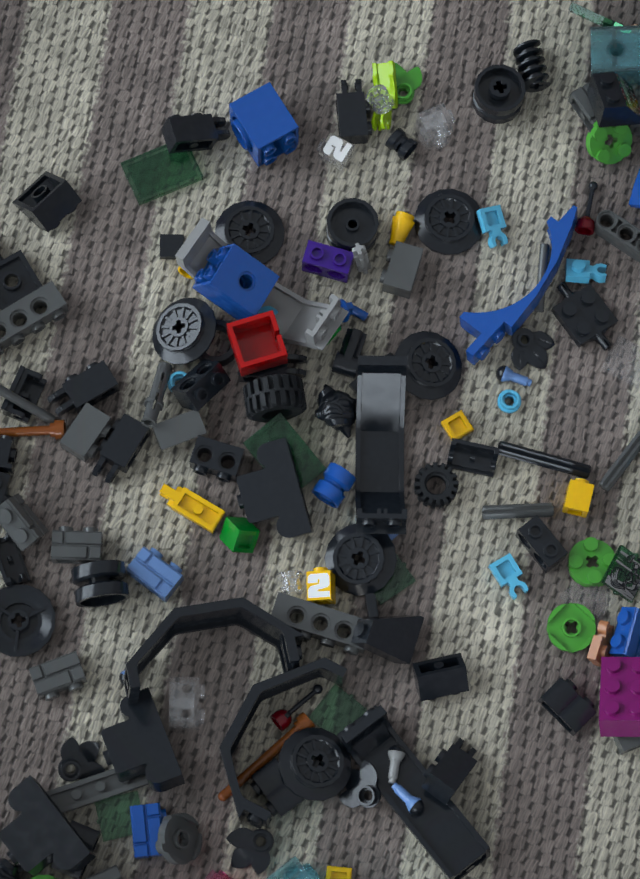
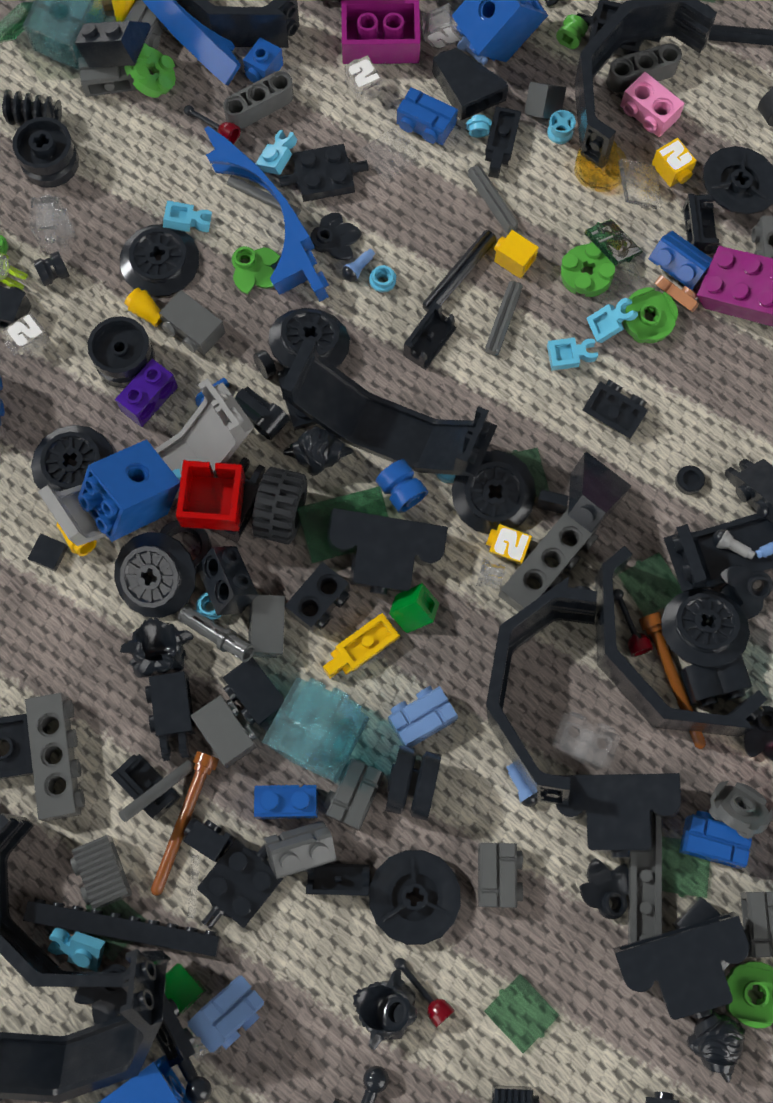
camera: 65 degrees left, 0 degrees up
light grey axle [352,243,371,274] -> none
black brick [412,653,469,701] -> none
black tyre [414,462,459,509] -> none
yellow tile [441,410,474,441] -> none
black brick [515,515,568,573] -> none
black brick [538,677,596,736] -> none
none -> black hair [120,617,194,678]
none -> bright green plate [232,246,280,294]
none -> black tile [253,350,276,379]
none -> blue brick [254,785,318,819]
none -> clear light blue brick [262,677,370,783]
none -> black bracket [582,379,649,439]
none -> medium azure plate [586,298,638,343]
none -> black tile [675,465,705,495]

